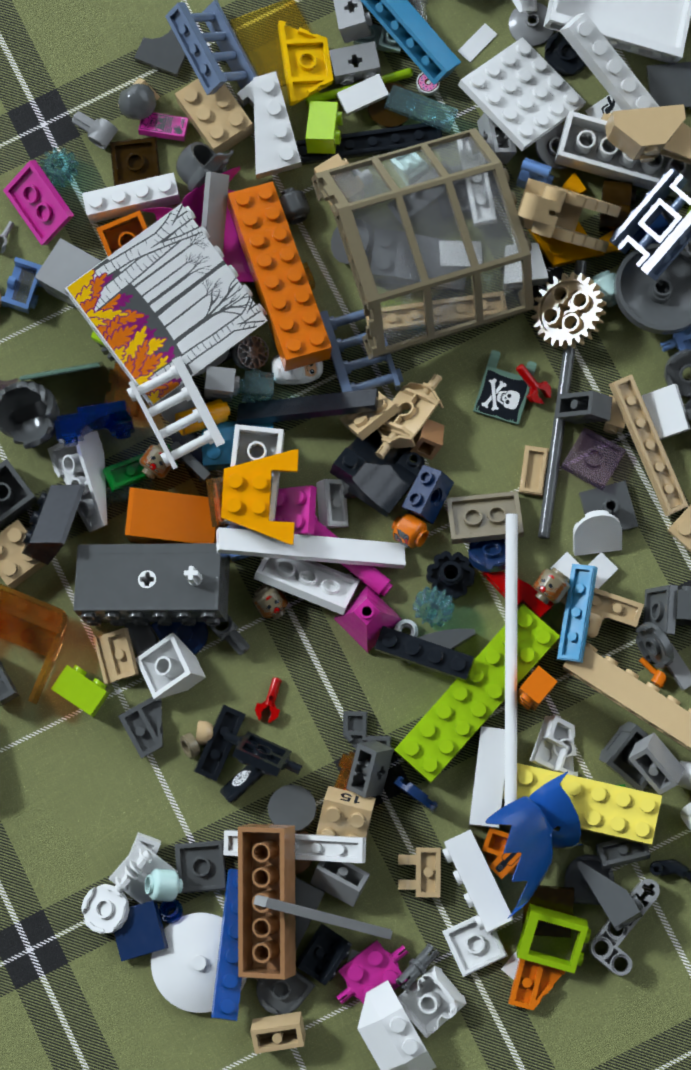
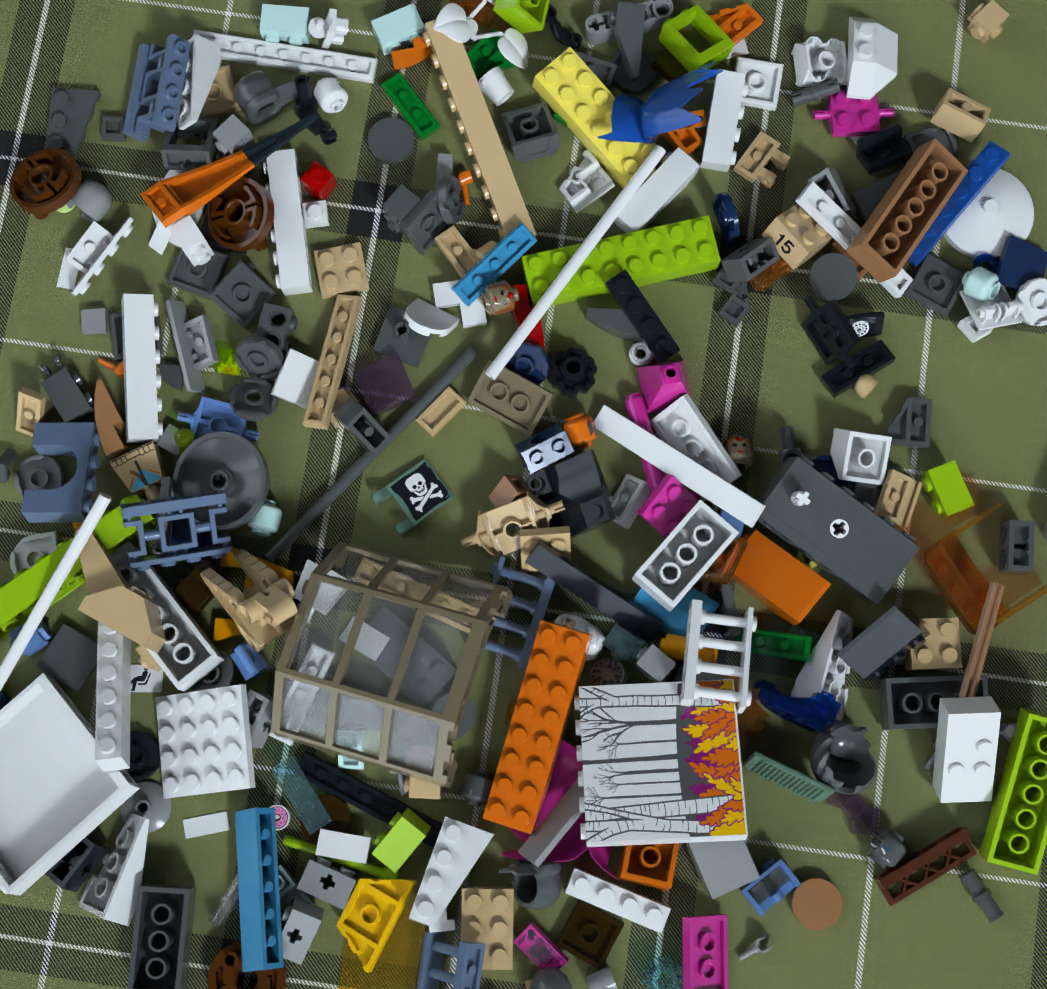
camera: 155 degrees left, 0 degrees up
dark tan head [139,443,172,480] -> none
dark tan tile [180,733,200,758] -> none
light orange wing [221,449,299,545] -> none
light grey tile [253,895,393,940] -> none
red bar [255,677,282,724] -> none
clear light blue gear [413,586,455,628] -> none
red bar [516,364,551,404] -> none
orange brick [517,665,558,711] -> none
tan gear [531,272,607,349] -> none
light grey brick [628,733,685,795] -> none

